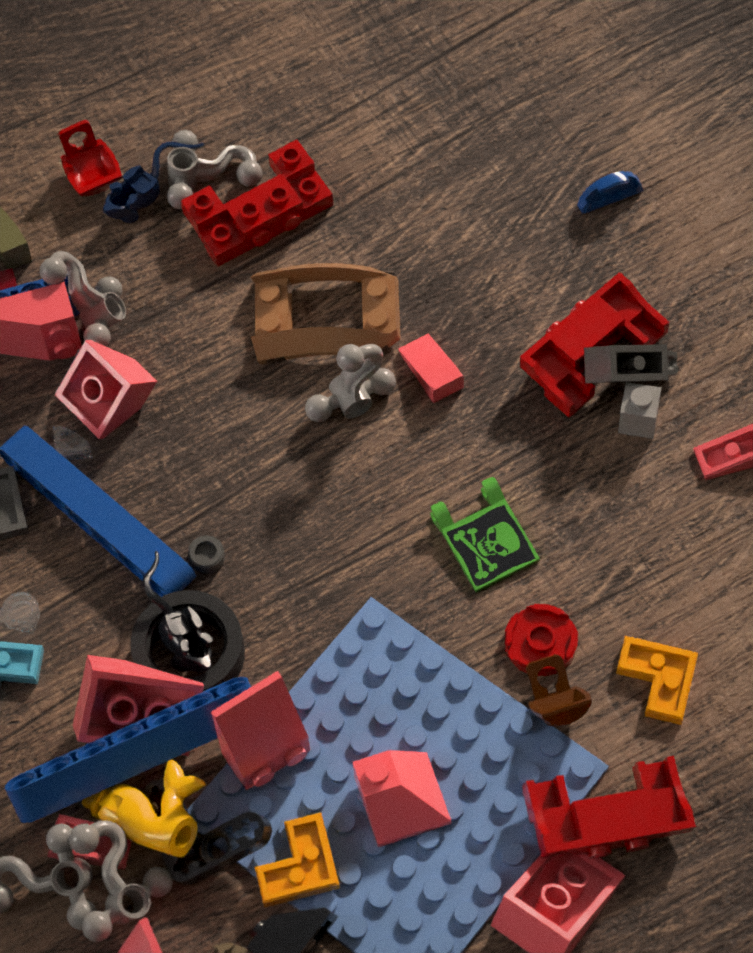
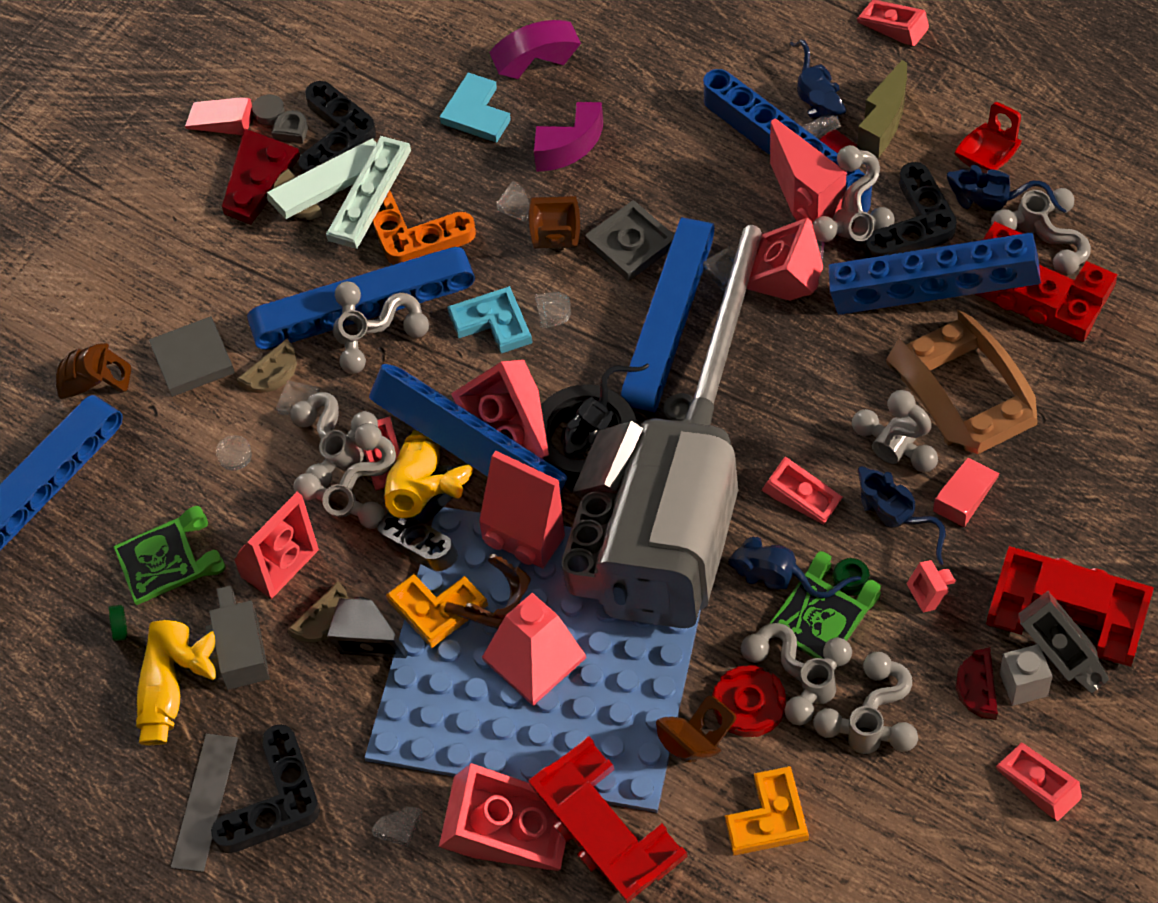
camera: 65 degrees right, 5 degrees down
none -> reddish brown helmet [444,554,531,629]
none -> piece [562,225,762,628]
none -> dark grey tile [572,421,643,498]
none -> dark blue animal [728,537,861,598]
none -> light grey piece [741,623,852,726]
none -> coral slope [761,456,843,525]
none -> light grey piece [813,652,918,754]
none -> blue brick [829,232,1041,315]
none -> dark green tile [833,558,870,596]
none -> dark blue animal [858,466,946,565]
none -> black beam [865,162,957,258]
none -> coral tile [906,560,956,613]
none -> dark red tile [955,647,998,720]

